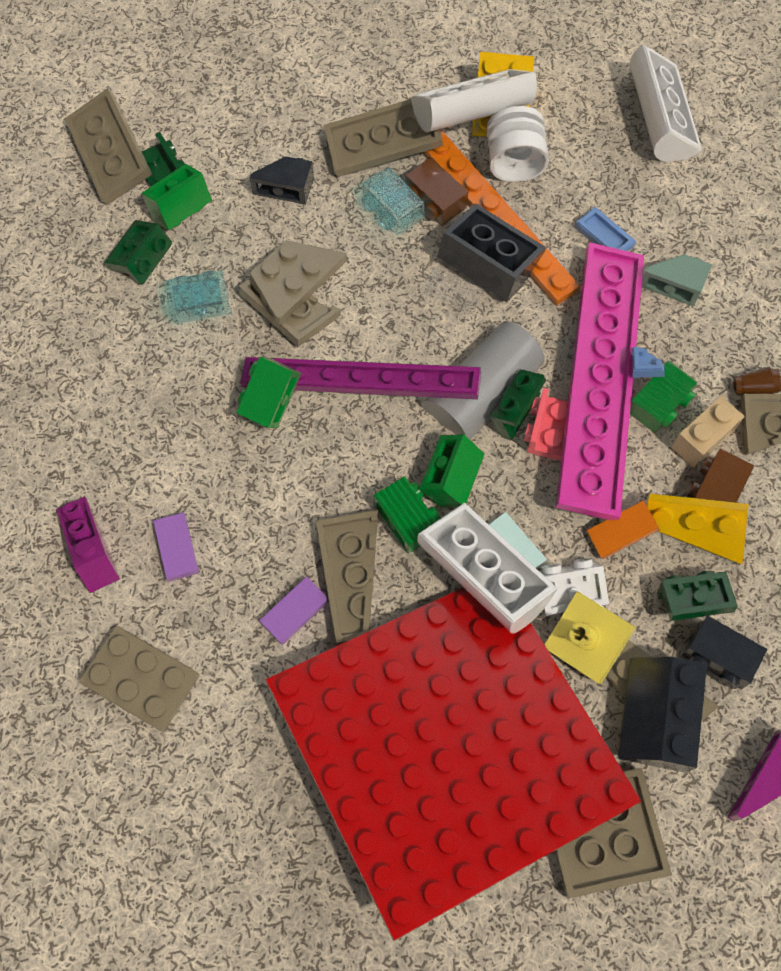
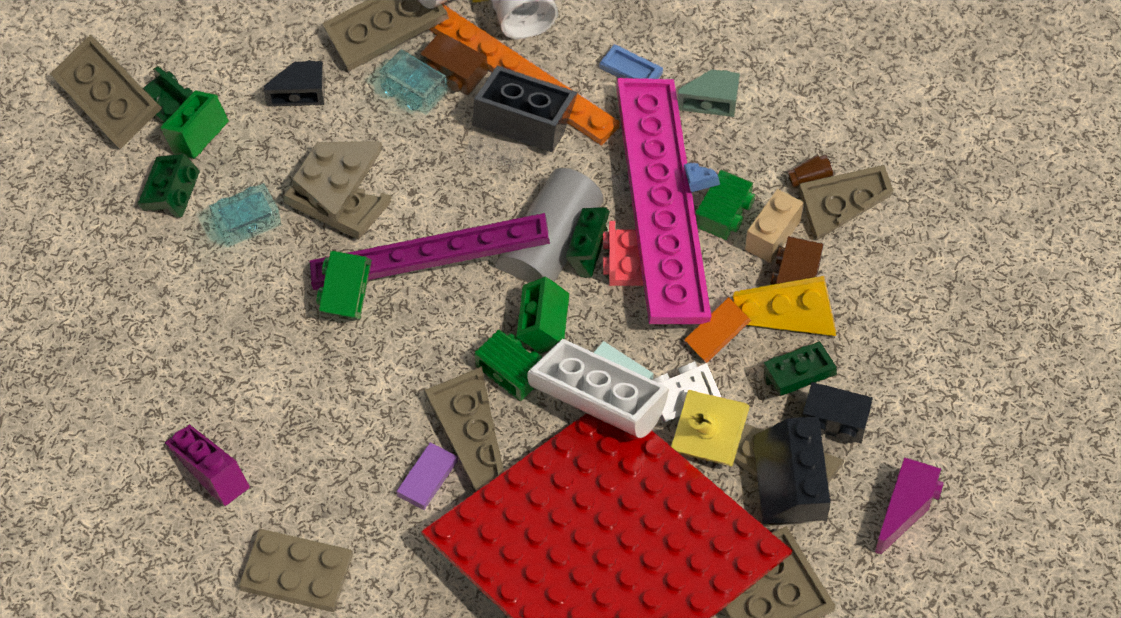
camera: 15 degrees left, 10 degrees down
medium lavender tile [153,512,199,582] -> none

